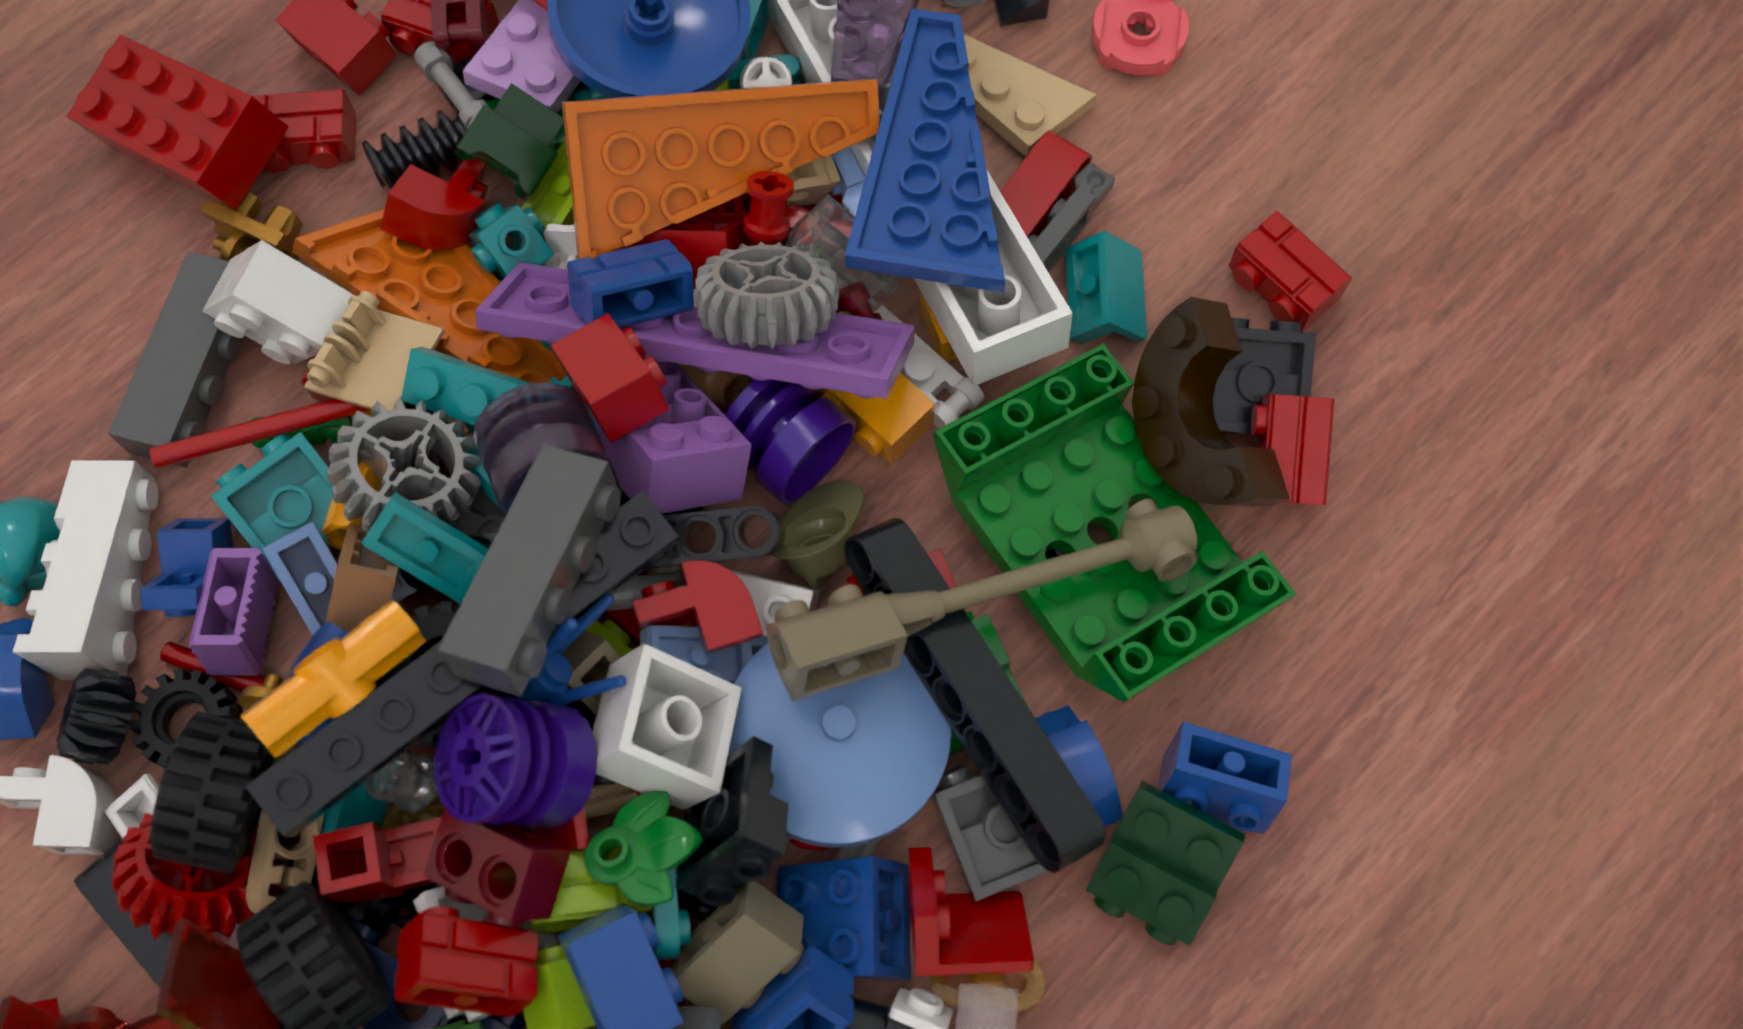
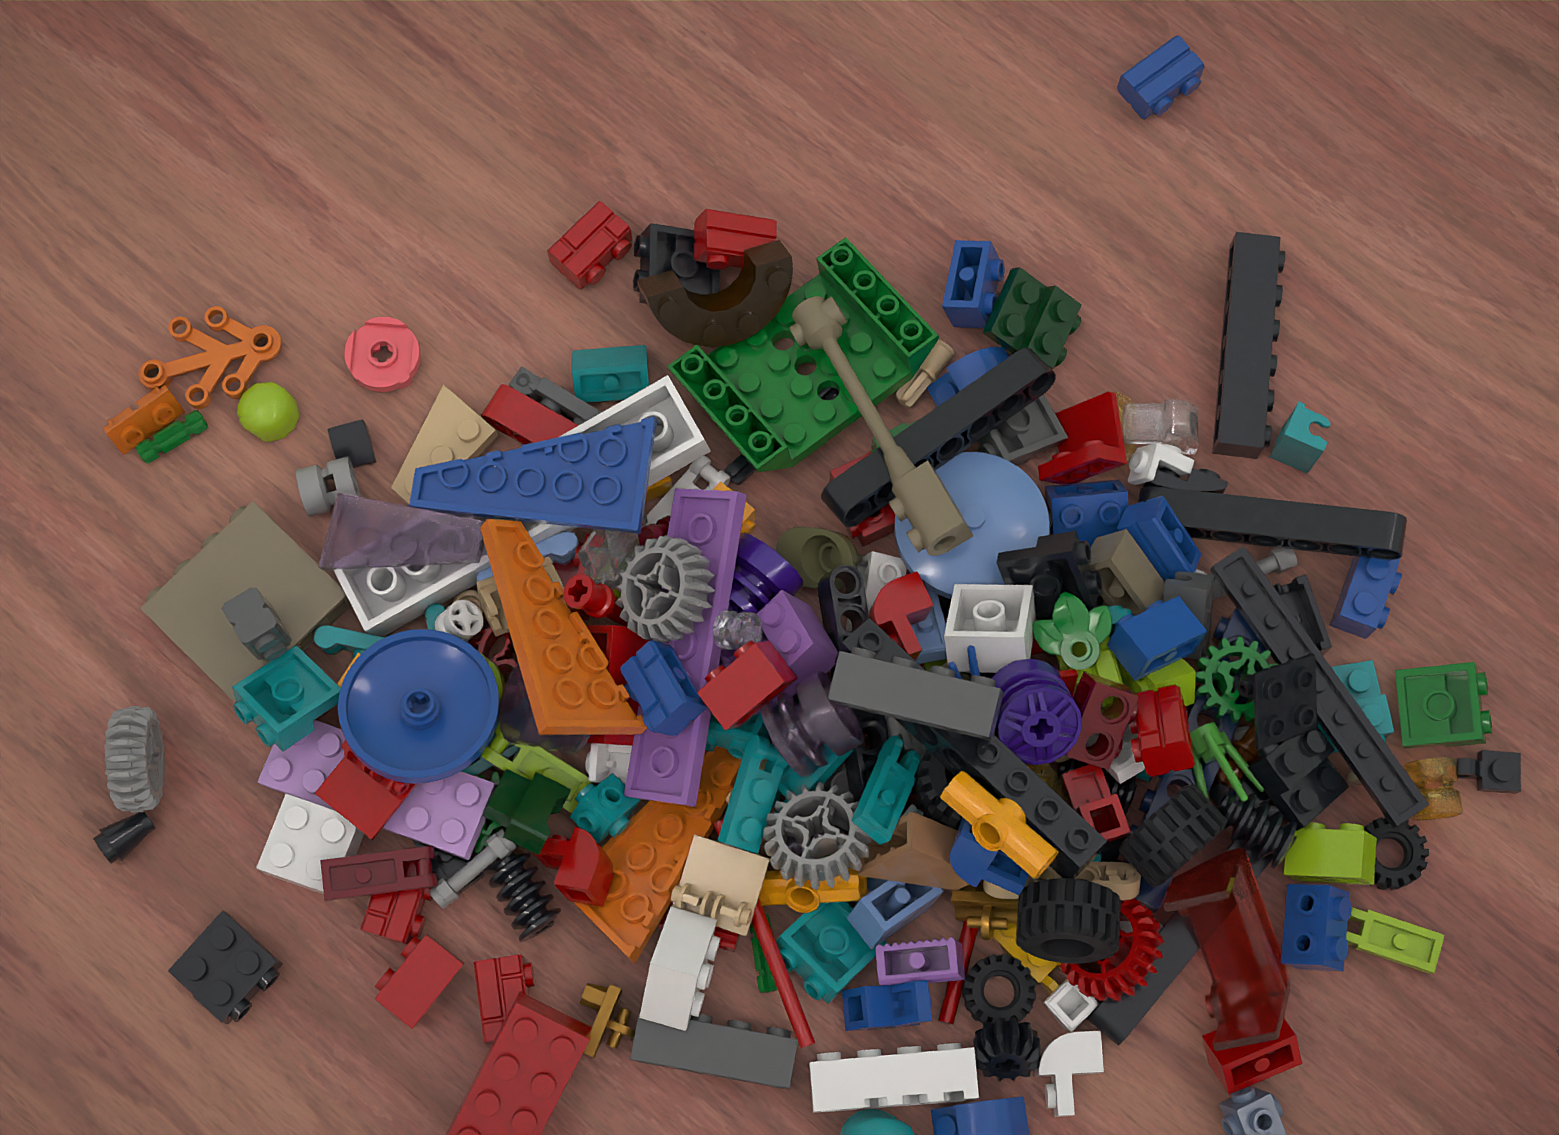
camera: 95 degrees left, 5 degrees up
none -> clear wheel [713,610,763,650]
none -> tan axle [894,340,955,408]

